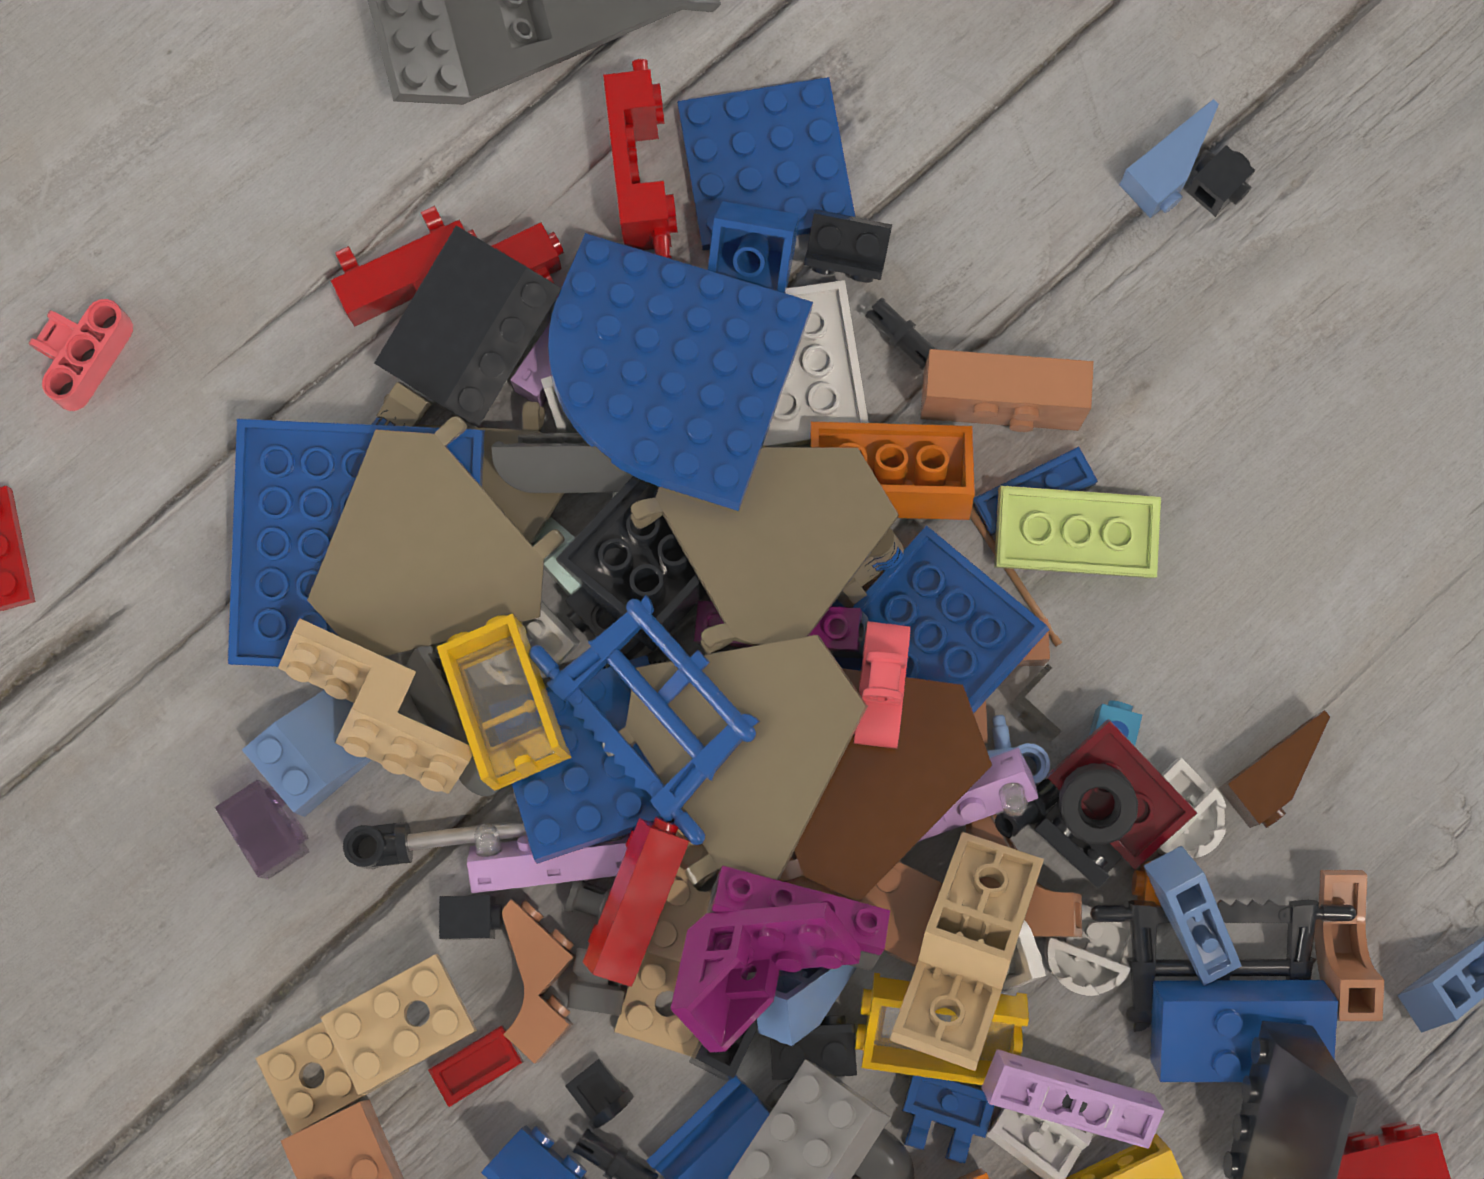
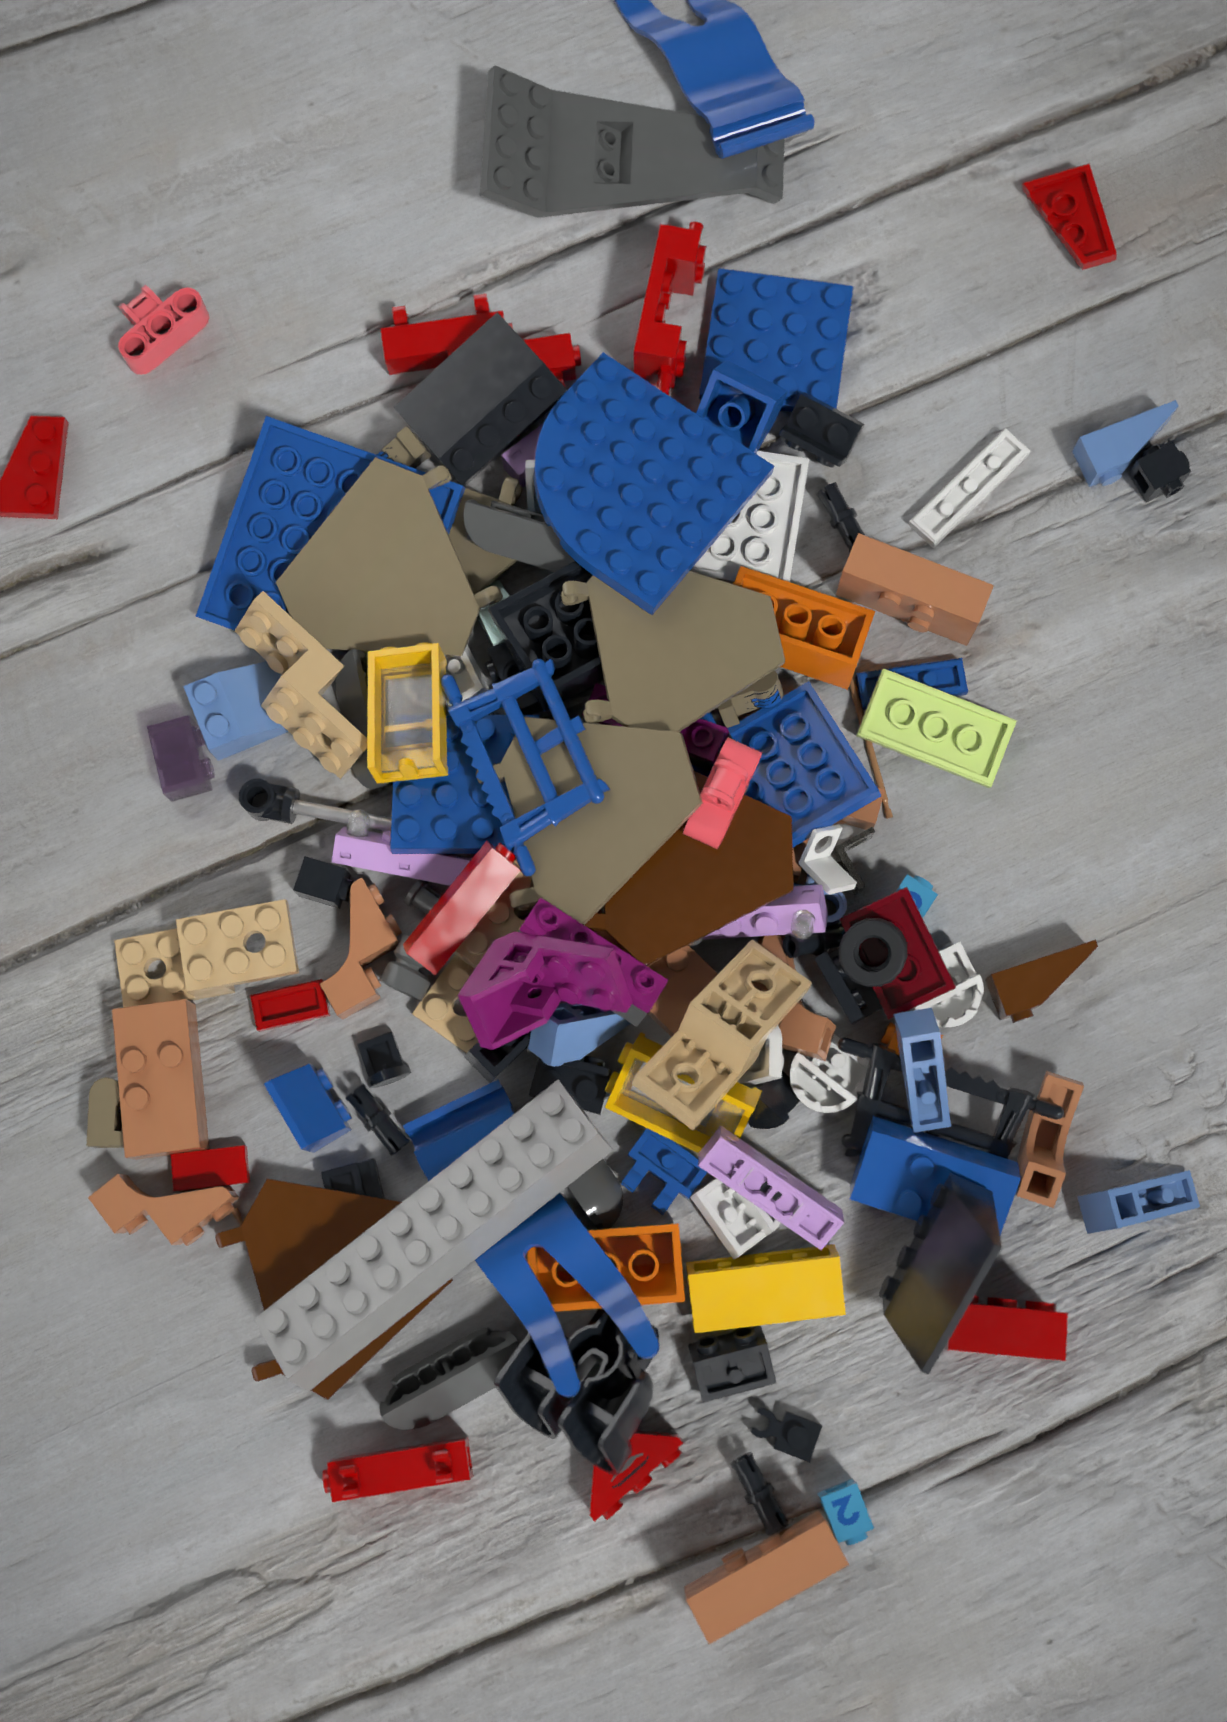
camera: 20 degrees right, 0 degrees up
none -> black tile [748,1071,800,1129]
none -> white bracket [798,824,857,895]
none -> white tile [908,428,1031,548]

